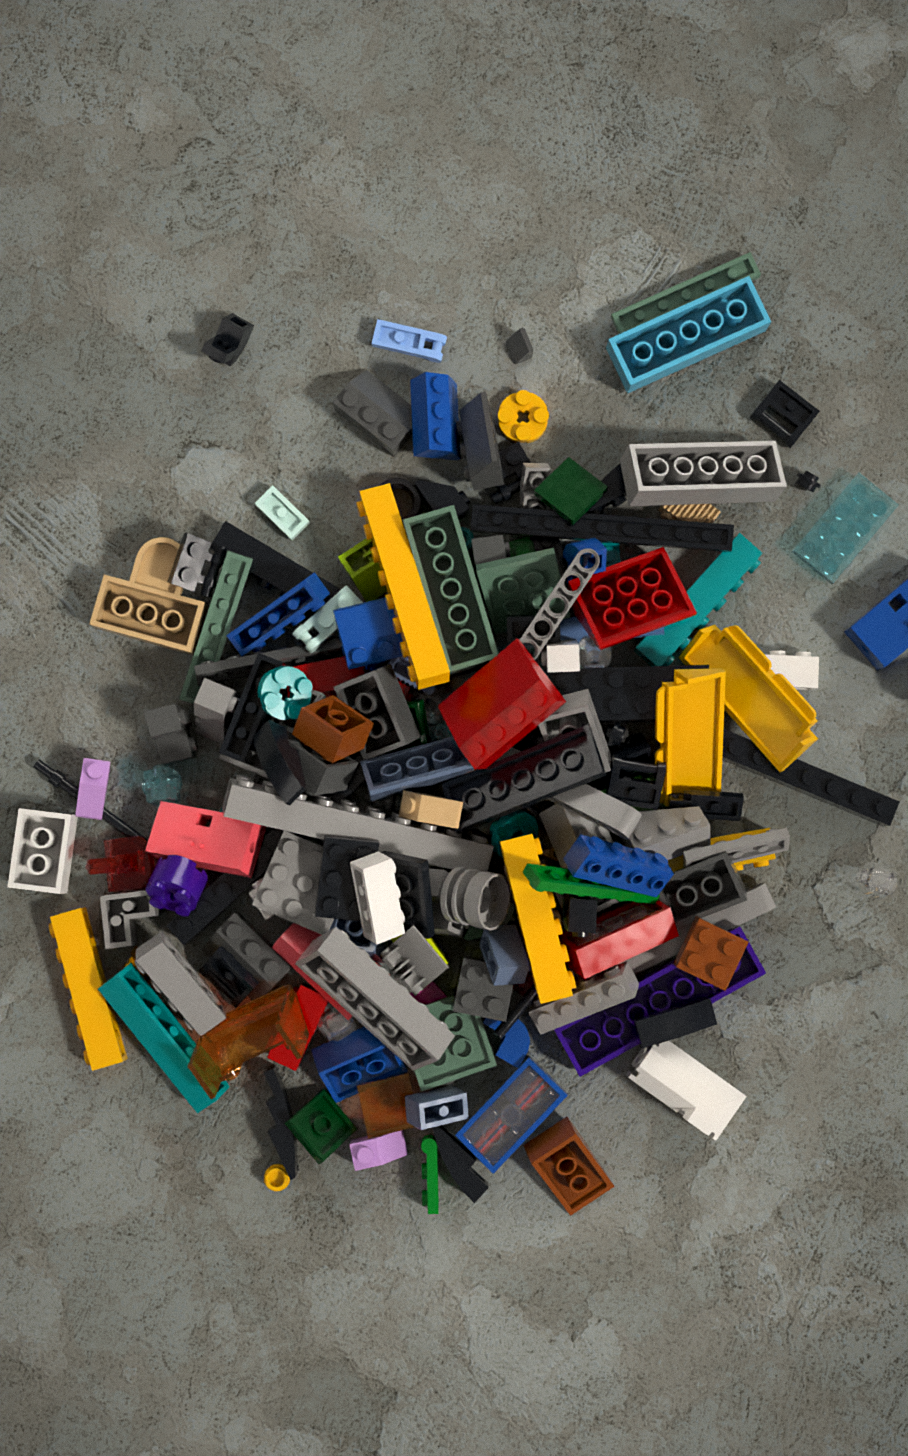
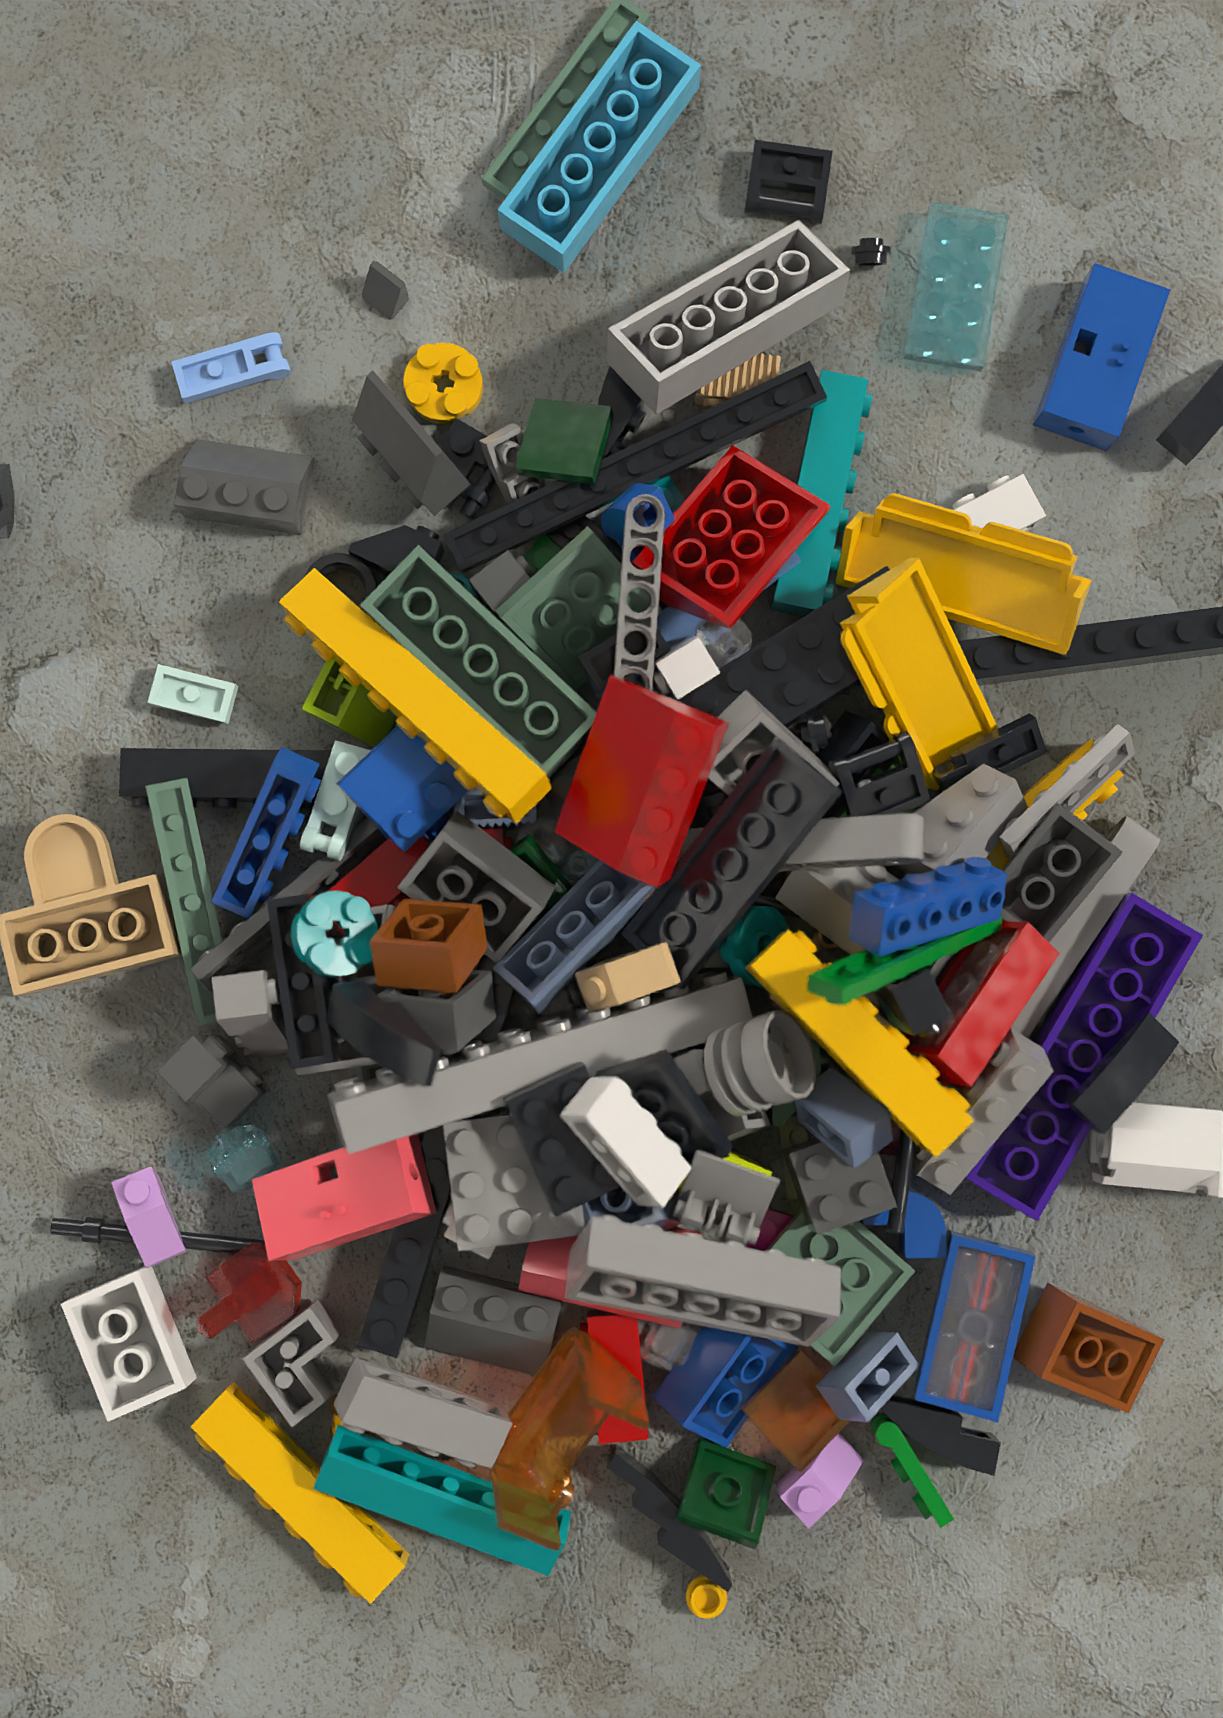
camera: 30 degrees left, 0 degrees up
dark purple brick [146,855,208,917] -> none
plate [167,533,227,598] -> none
black plate [199,946,259,1008] -> none
blue slope [410,372,461,460] -> none
dark orange brick [673,916,749,991] -> none

